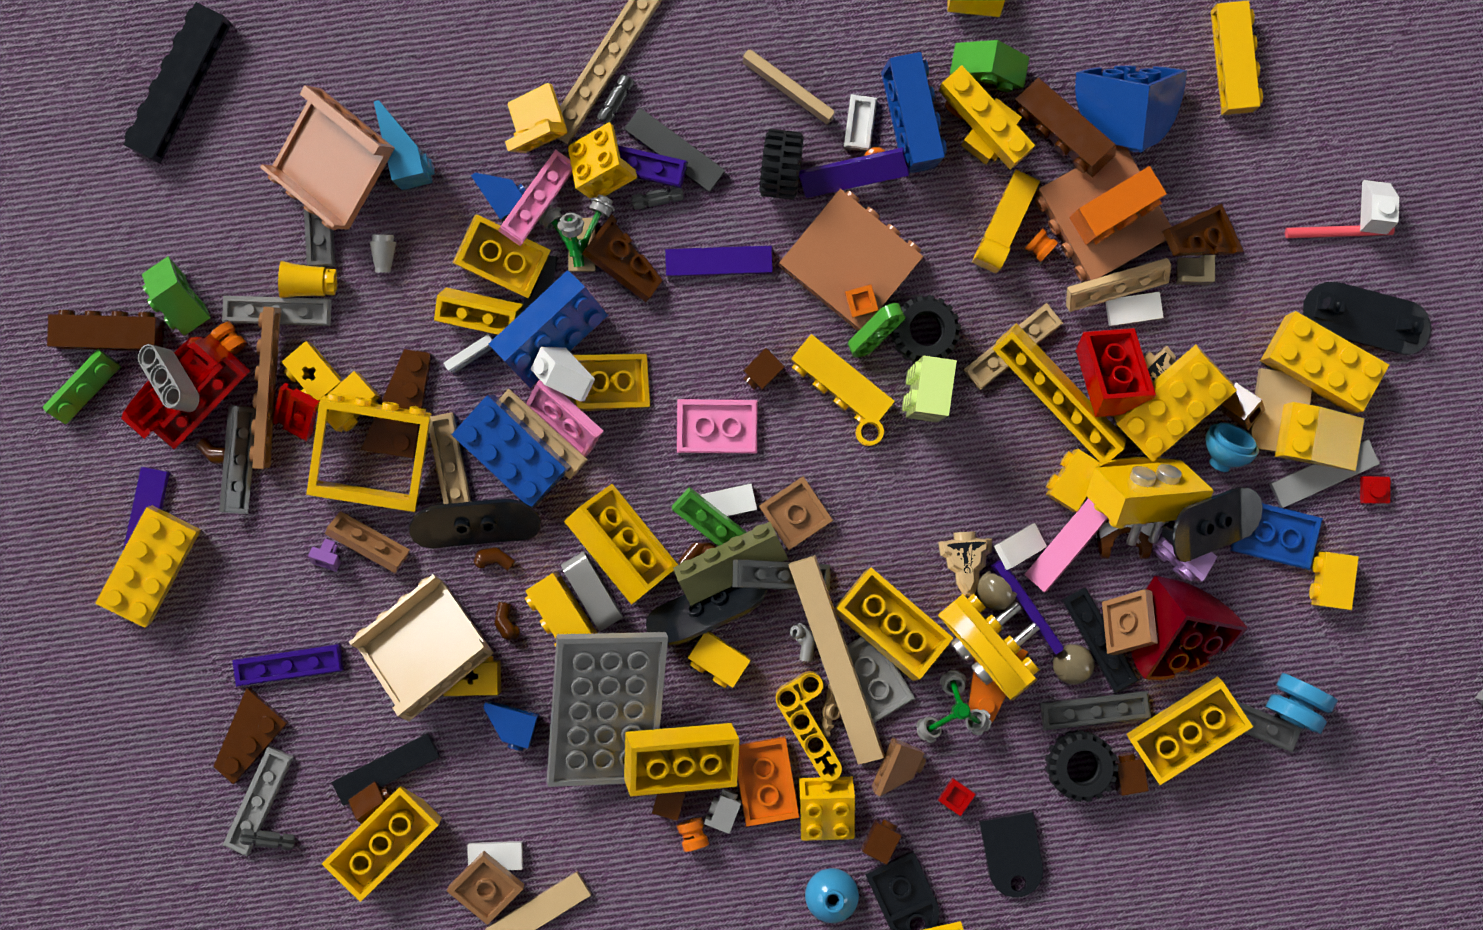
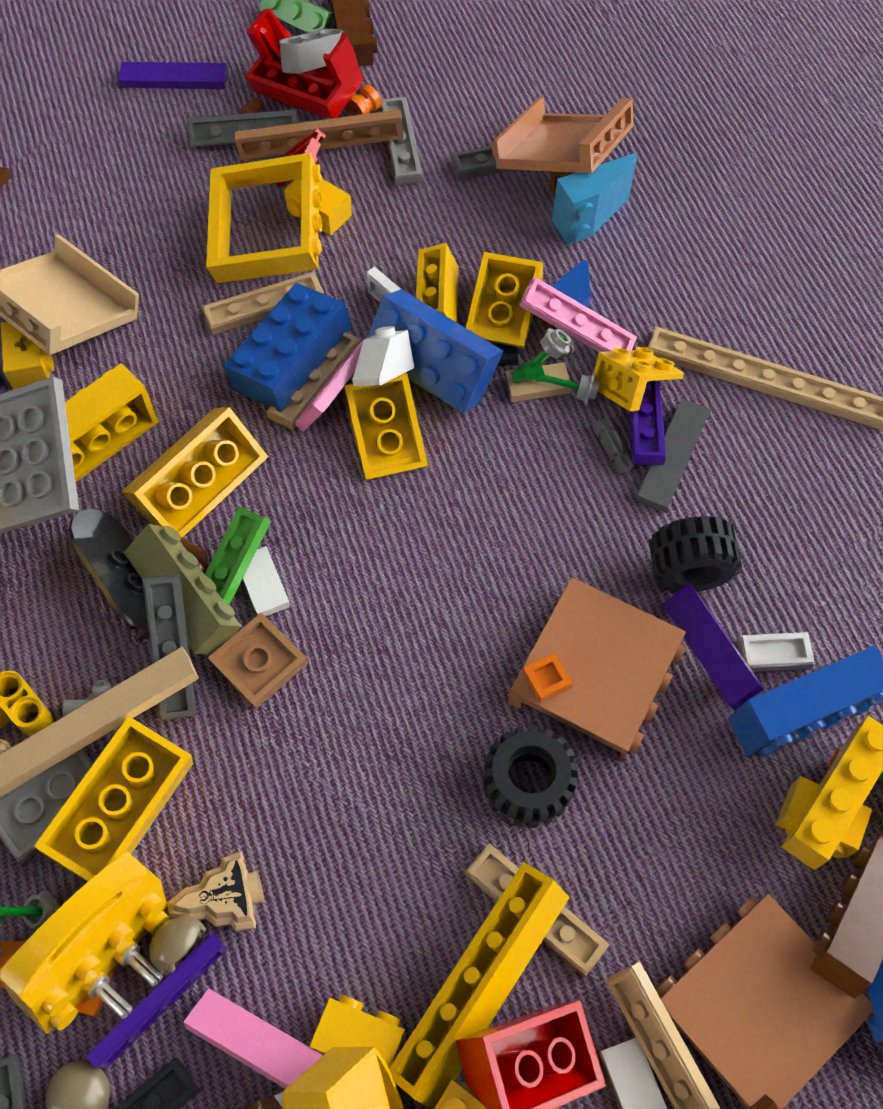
camera: 75 degrees right, 25 degrees down
yellow brick [95,505,201,628] -> none
black brick [123,2,232,164] -> none
bright green brick [142,256,210,336] -> none
dark purple tile [232,644,344,687] -> none
yellow plant [278,261,337,298] -> none
yellow brick [282,341,343,401] -> none
medium lavender tile [308,538,341,572] -> none
medium nougat plate [325,511,410,573] -> none
reddish brown wing [361,349,432,459] -> none
light grey cone [369,234,396,272] -> none
black piece [409,499,541,549] -> none
reddish brown arm [474,547,516,571] -> none
reddish brown arm [494,601,520,640] -> none
yellow bracket [505,83,568,153] -> none
light grey beam [561,551,623,631] -> none
reddish brown wing [582,214,662,302] -> none
dark grey axle [597,75,635,124] -> none
dark purple tile [665,246,772,277] -> none
bright pink tile [677,399,757,454] -> none
yellow brick [688,632,751,688] -> none
tan tile [743,49,835,125] -> none
reddish brown brick [743,348,785,391] -> none
yellow hinge [790,334,895,446] -> none
bright green beam [848,303,905,358] -> none
yellowish green brick [902,356,957,422] -> none
yellow beam [972,169,1040,274] -> none
white tile [994,523,1047,570] -> none
orange wheel [1025,228,1059,262] -> none
orange brick [1069,166,1167,245] -> none

